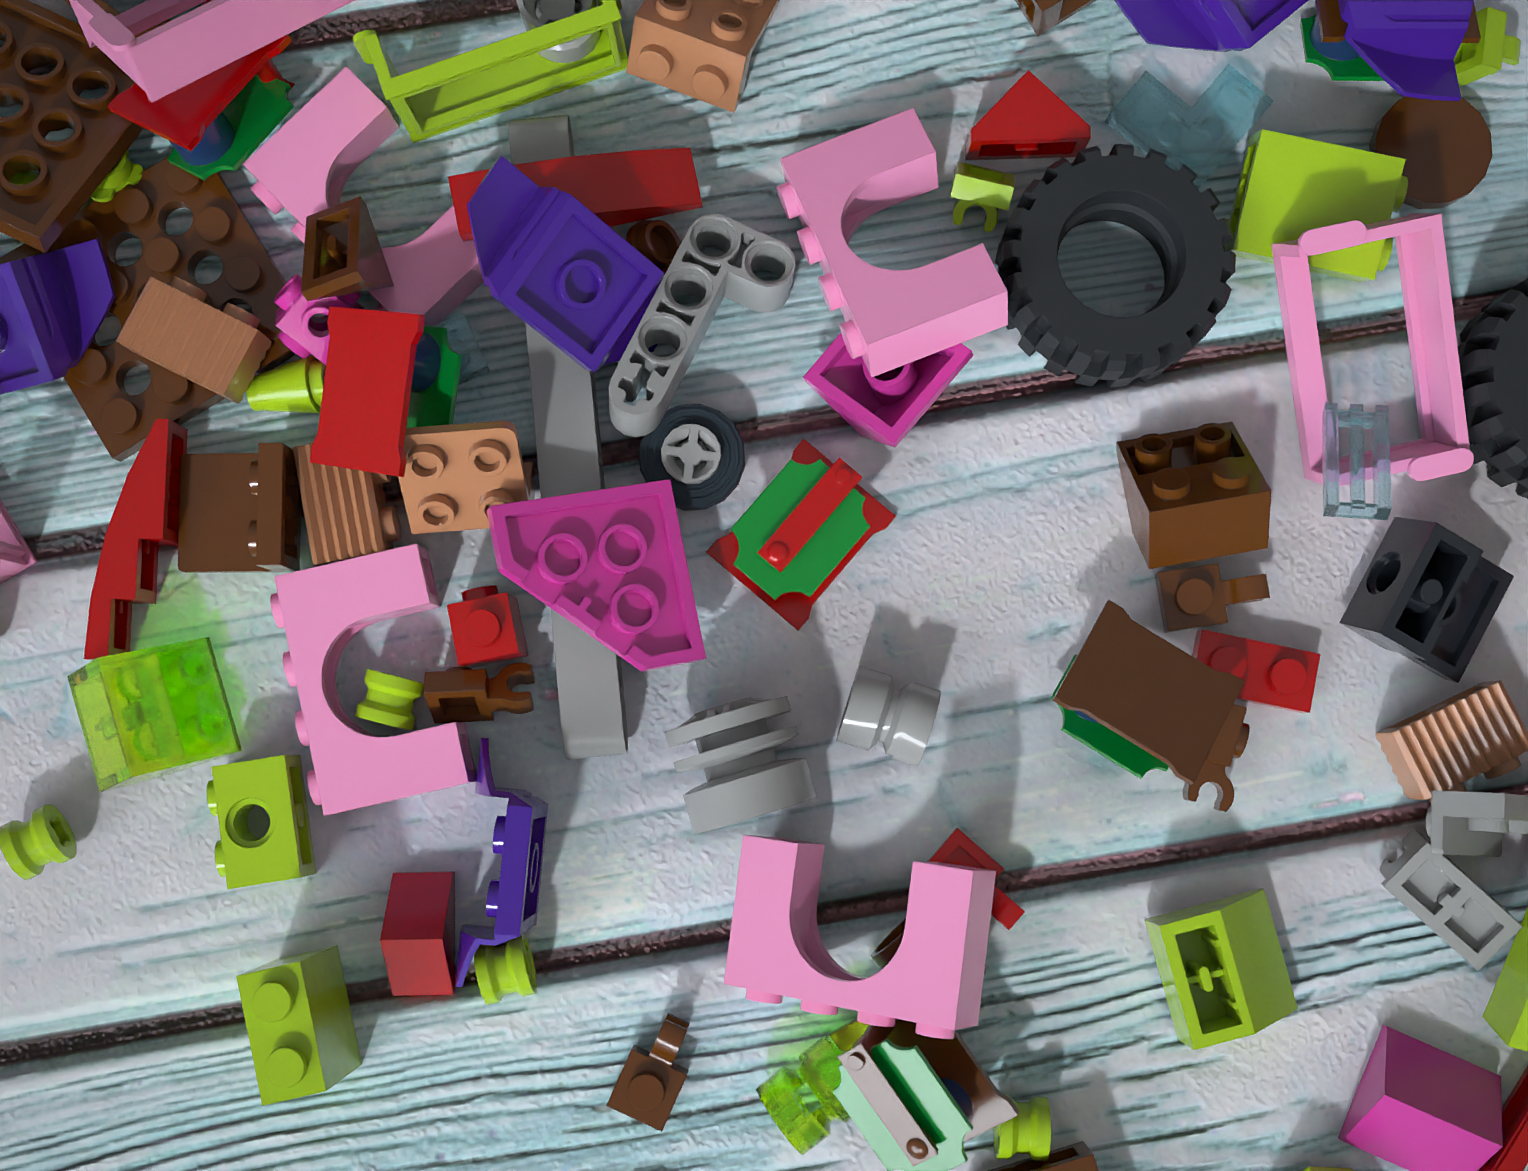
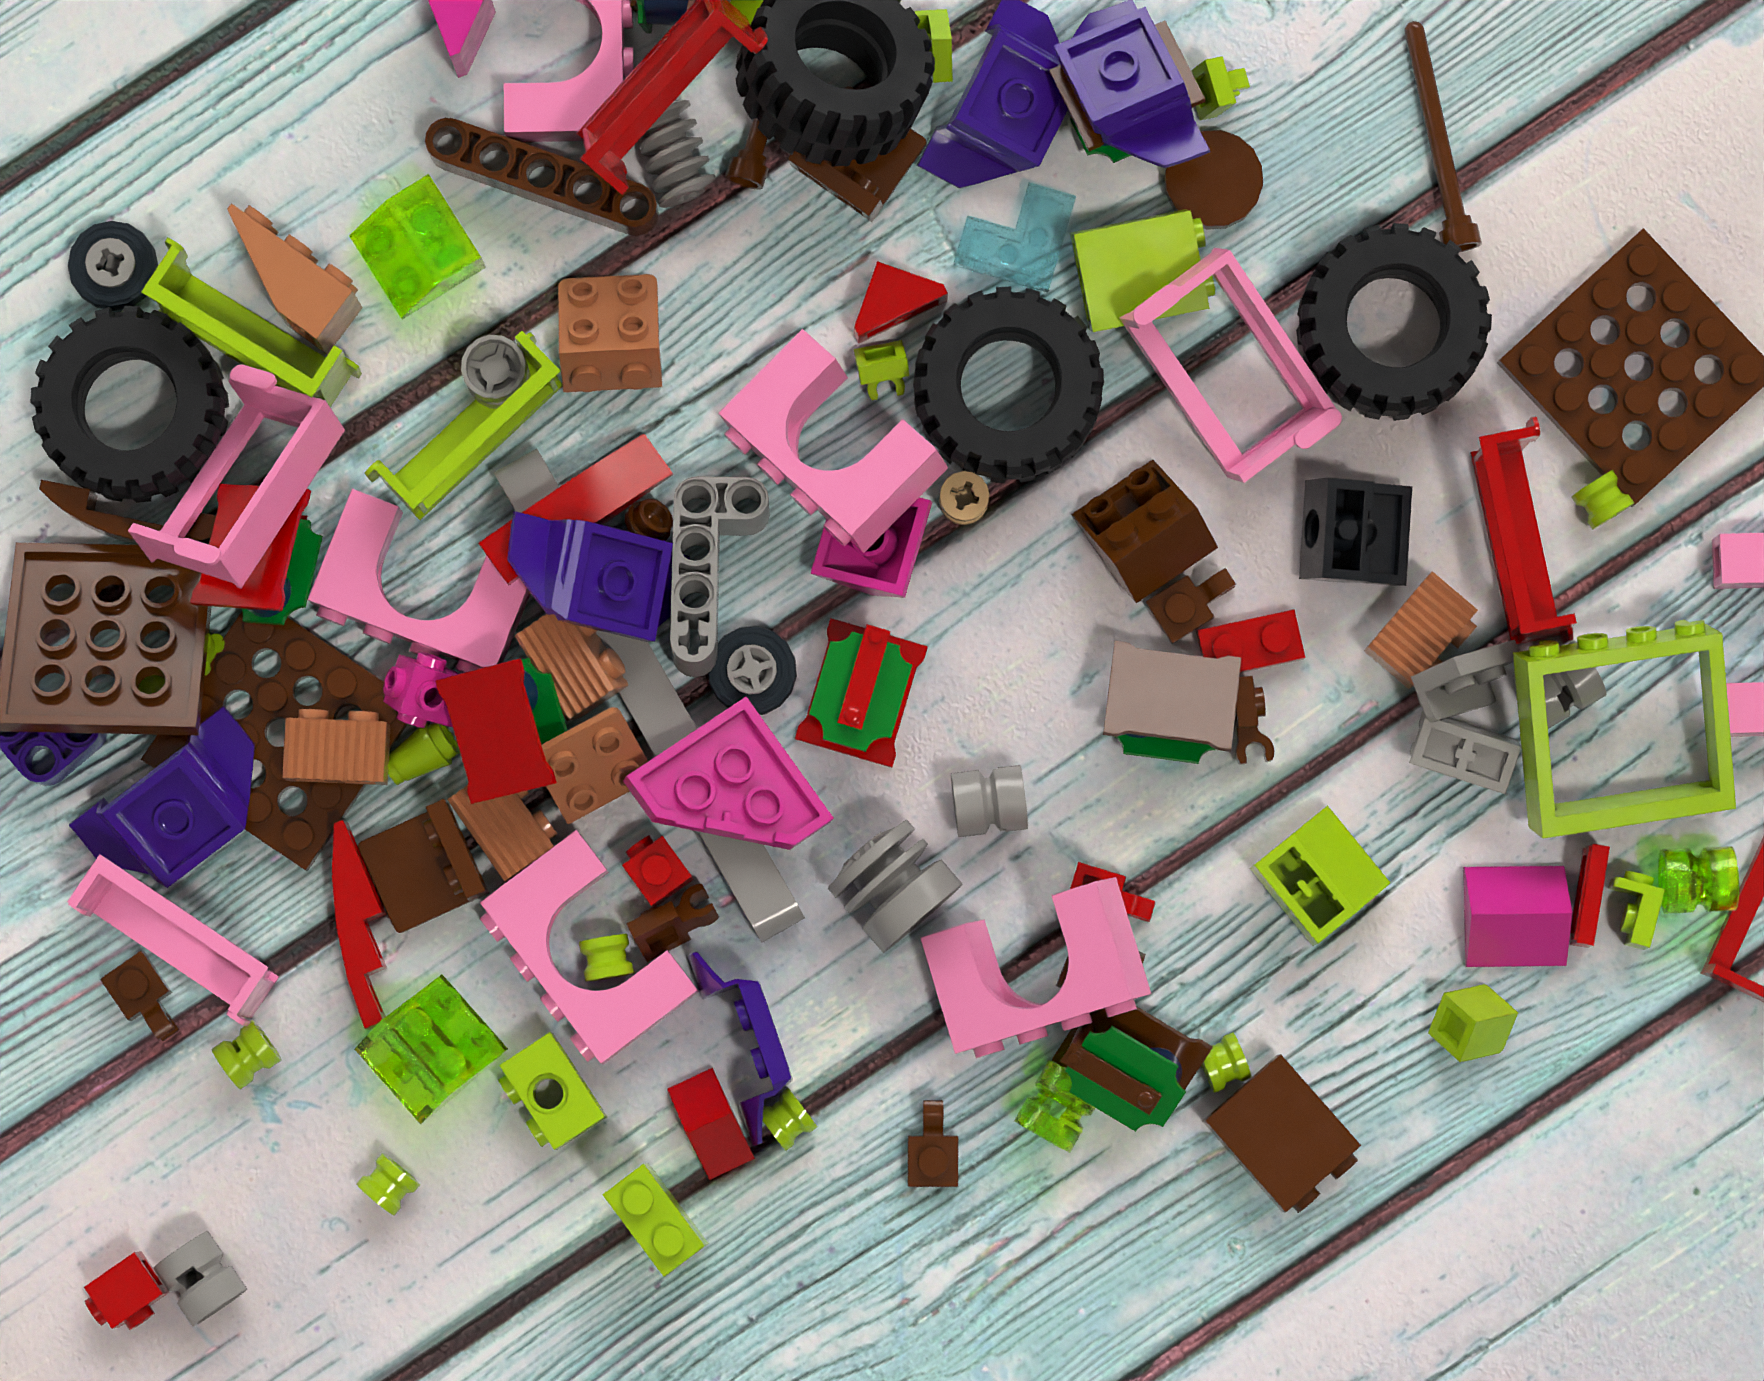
camera: 30 degrees left, 0 degrees up
reddish brown slope [301,196,394,301] -> none
clear light blue tile [1322,402,1392,520] -> none
none -> nougat brick [515,614,628,721]
none -> tan wheel [939,471,989,525]

